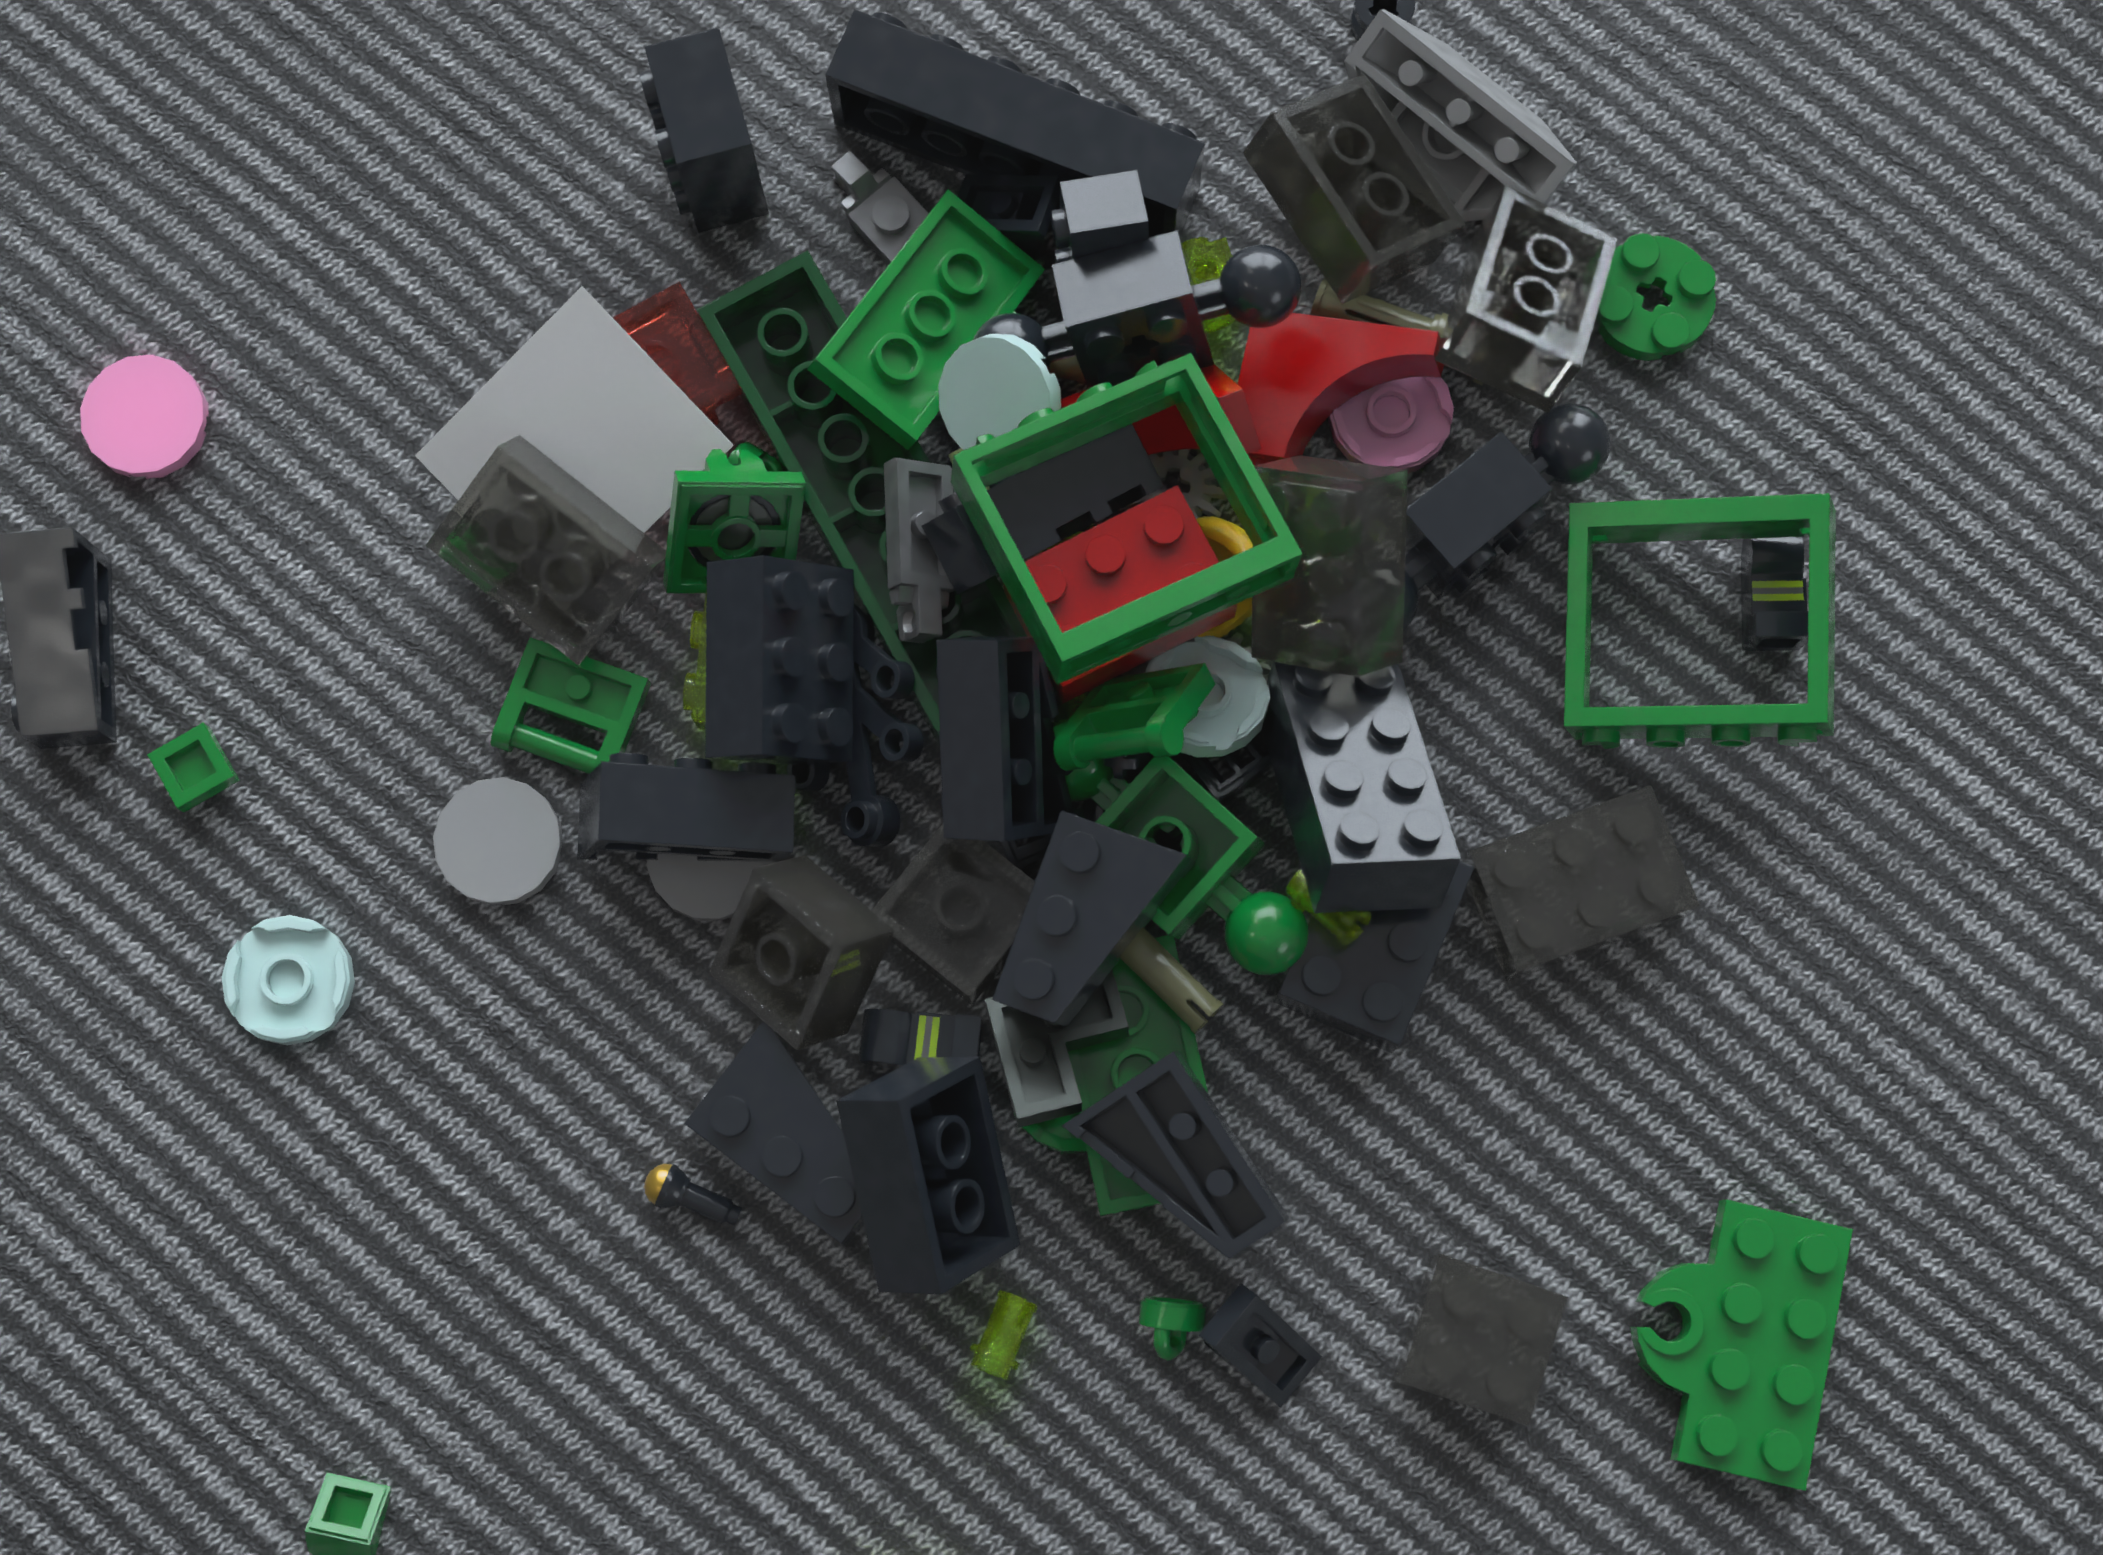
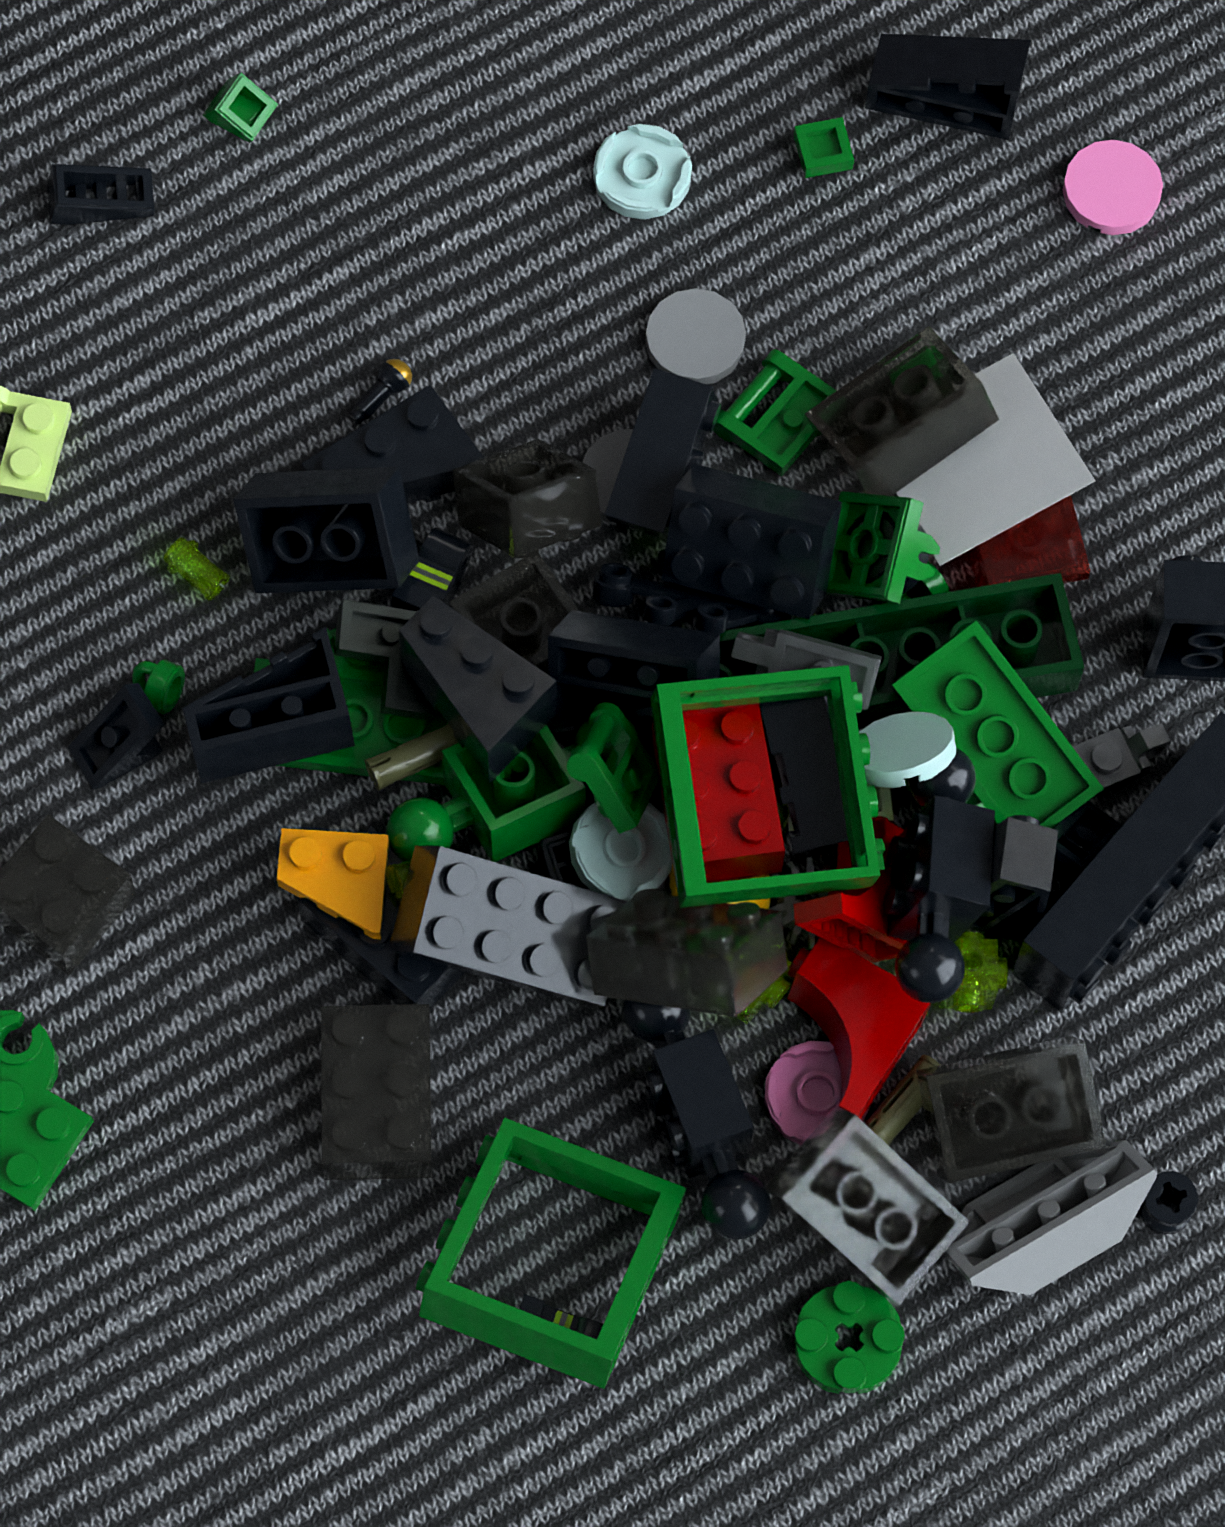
camera: 105 degrees right, 10 degrees down
none -> light orange wing [277,828,389,939]

